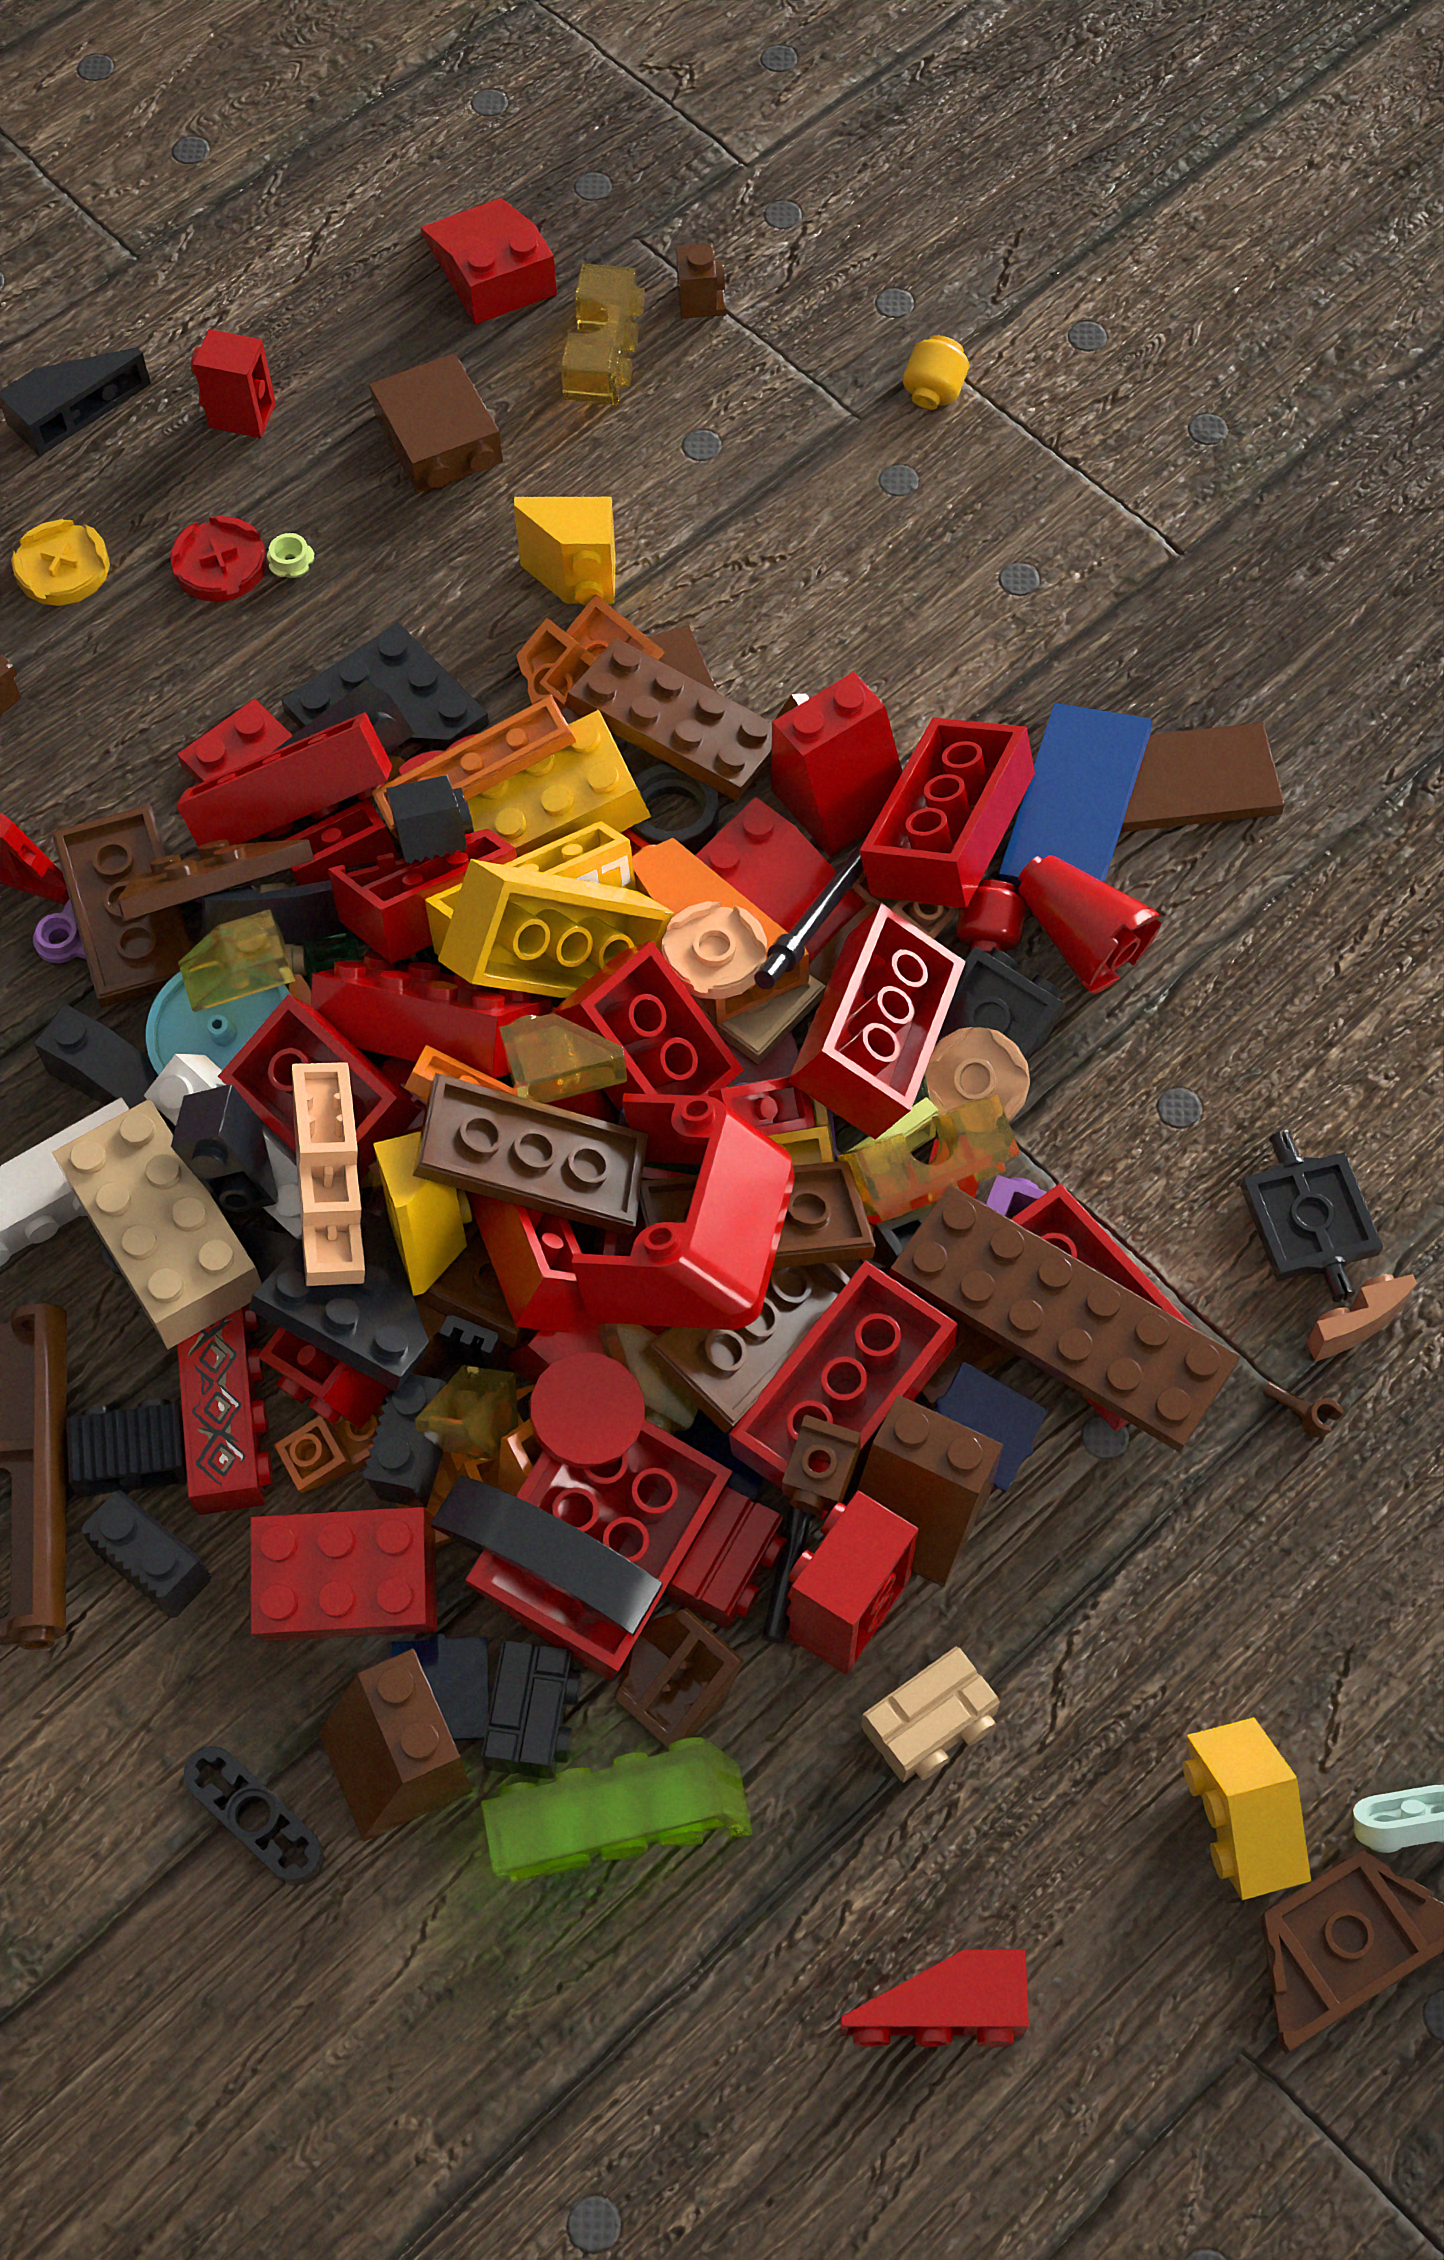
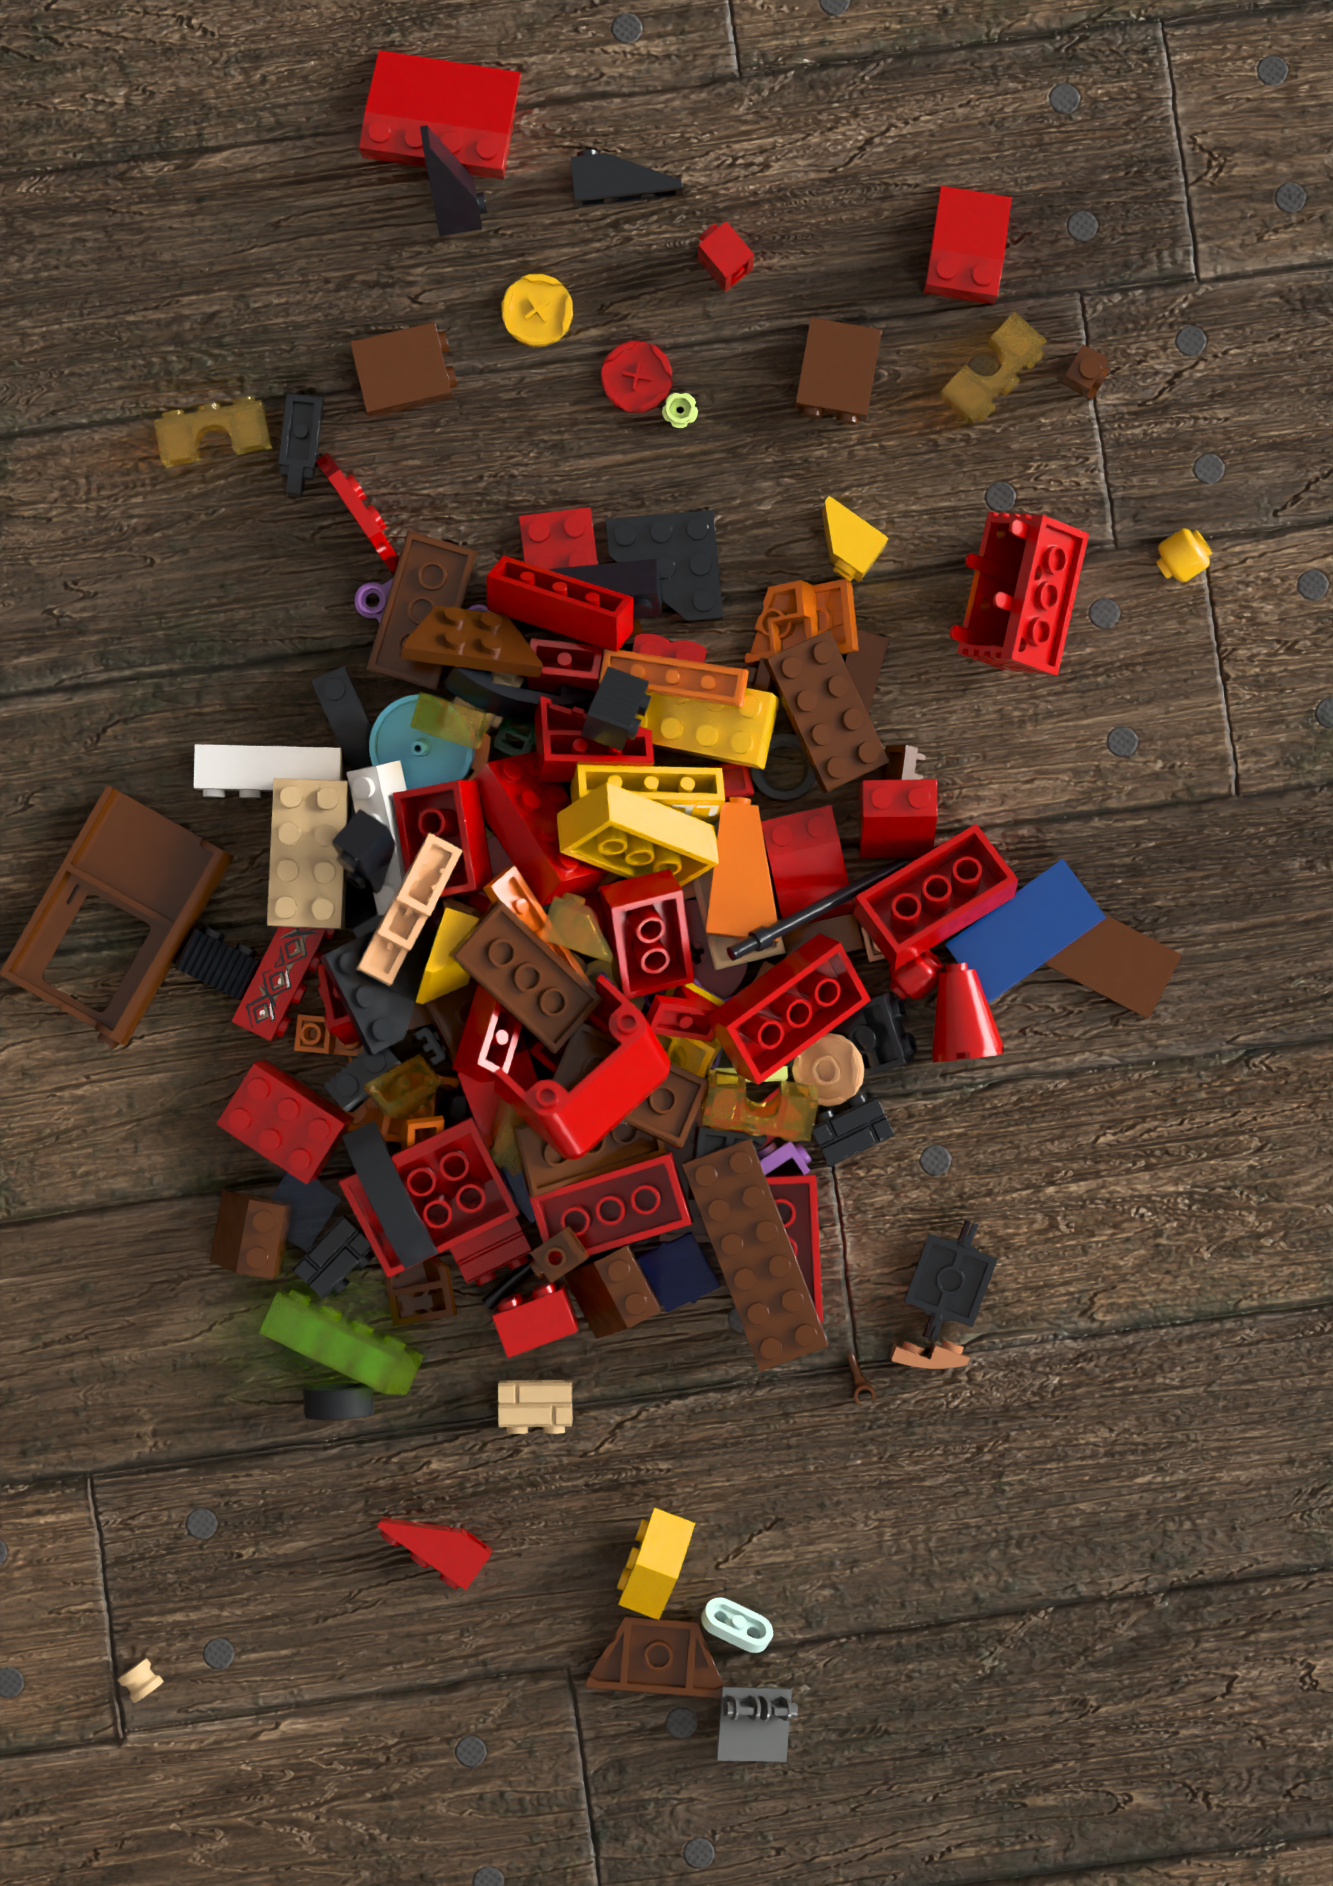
camera: 35 degrees right, 25 degrees up
black brick [82,1490,212,1618] -> none
black beam [184,1746,324,1886] -> none
red tile [529,1352,645,1468] -> none
light nougat tile [661,901,767,999] -> none
none -> black tyre [303,1383,374,1420]
none -> black brick [810,1093,895,1167]
none -> red piece [949,511,1089,676]

